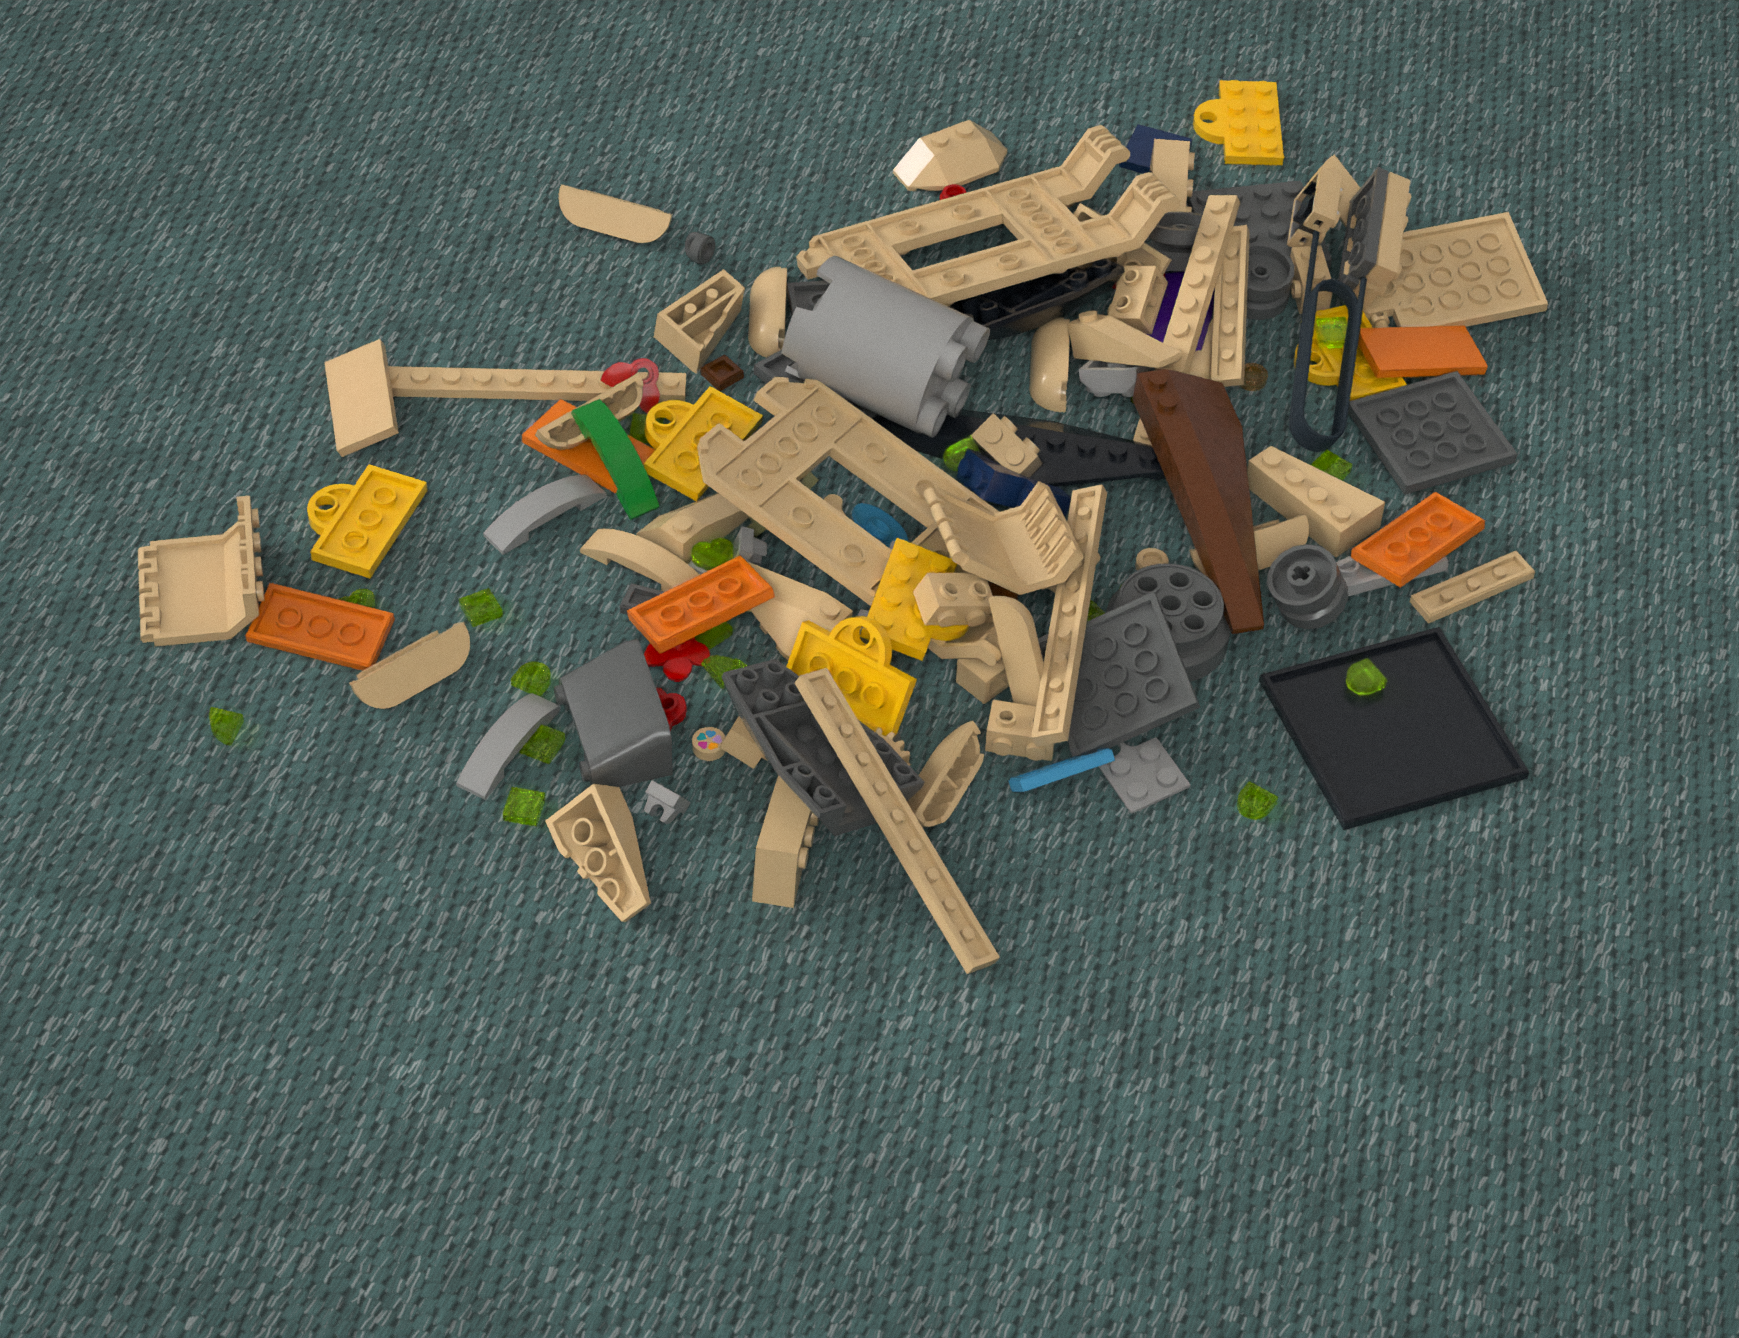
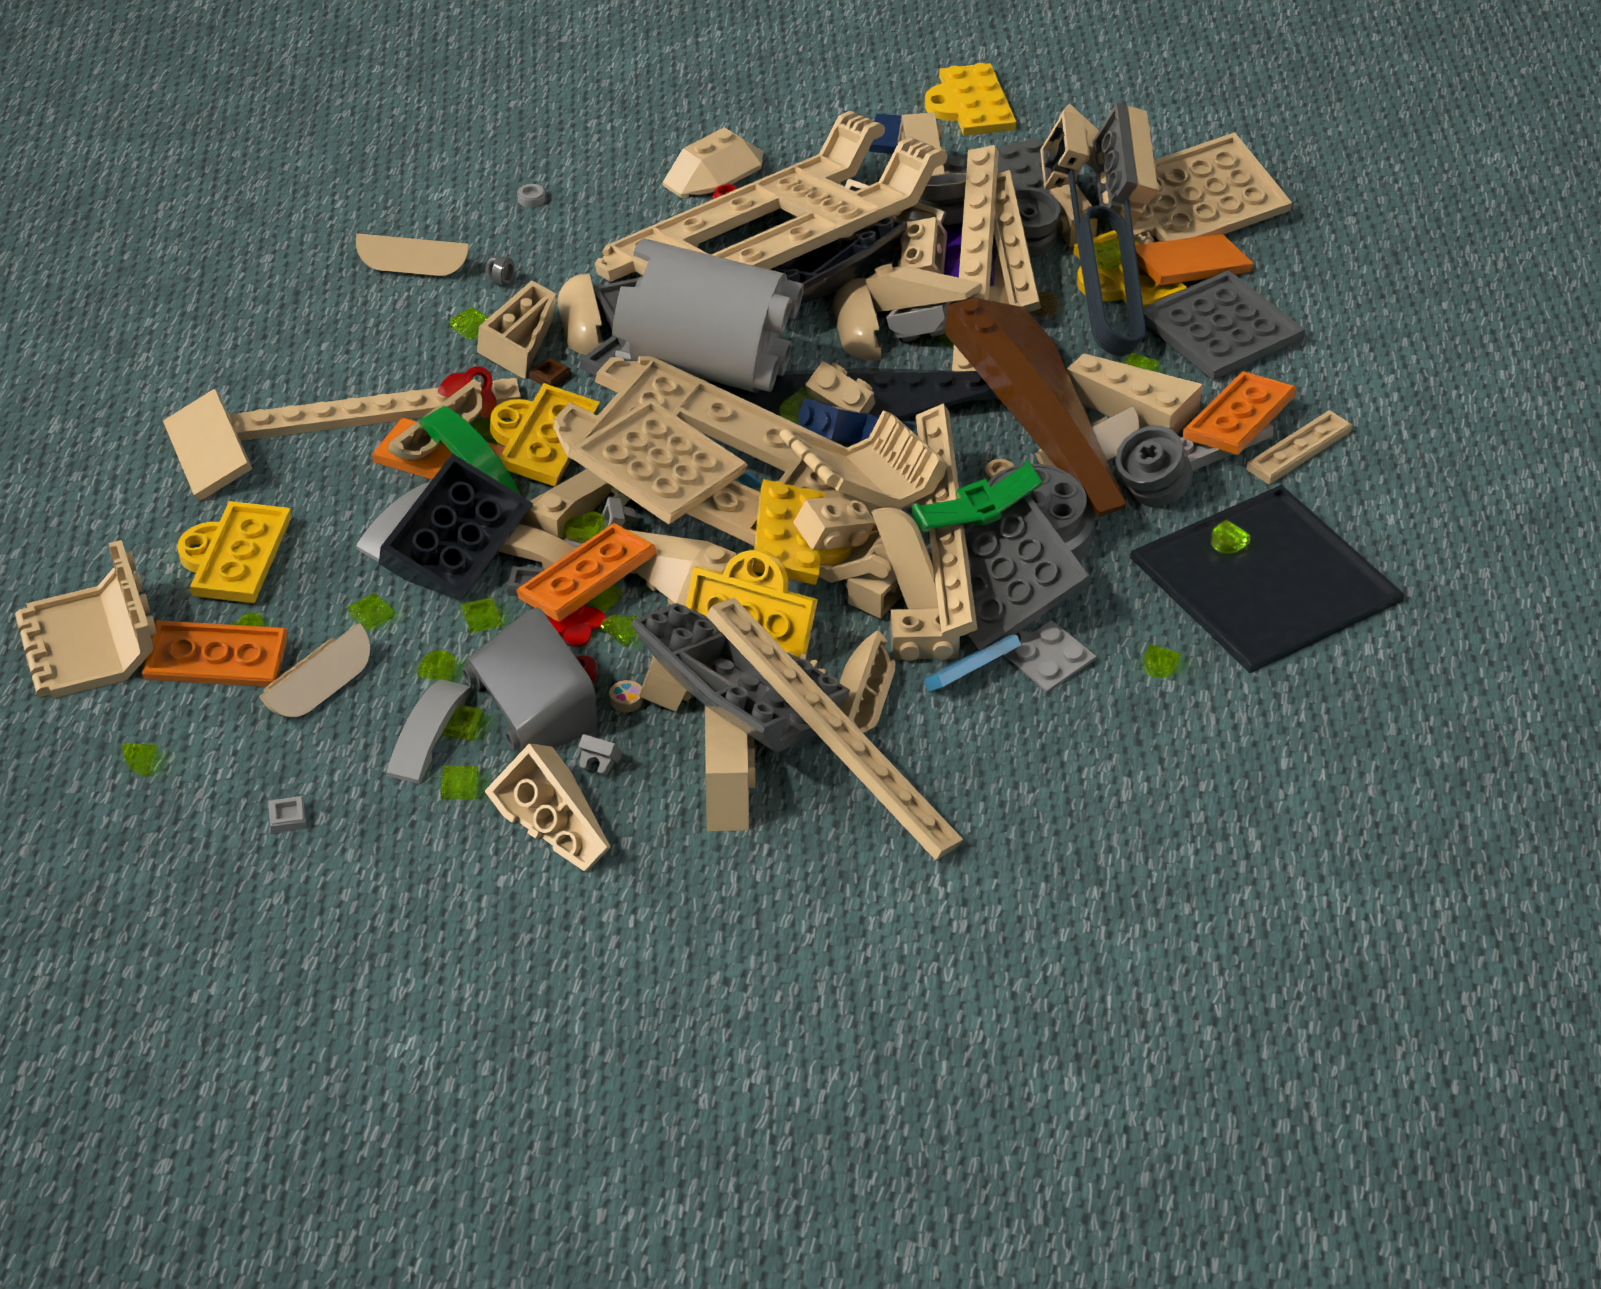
camera: 10 degrees left, 5 degrees down
none -> light grey tile [268,796,307,834]
none -> black slope [379,453,533,601]
none -> clear neon green tile [450,307,489,340]
none -> clear neon green tile [461,597,502,633]
none -> light grey tile [517,184,546,207]
none -> tan tile [569,399,748,524]
none -> green plate [912,460,1044,532]

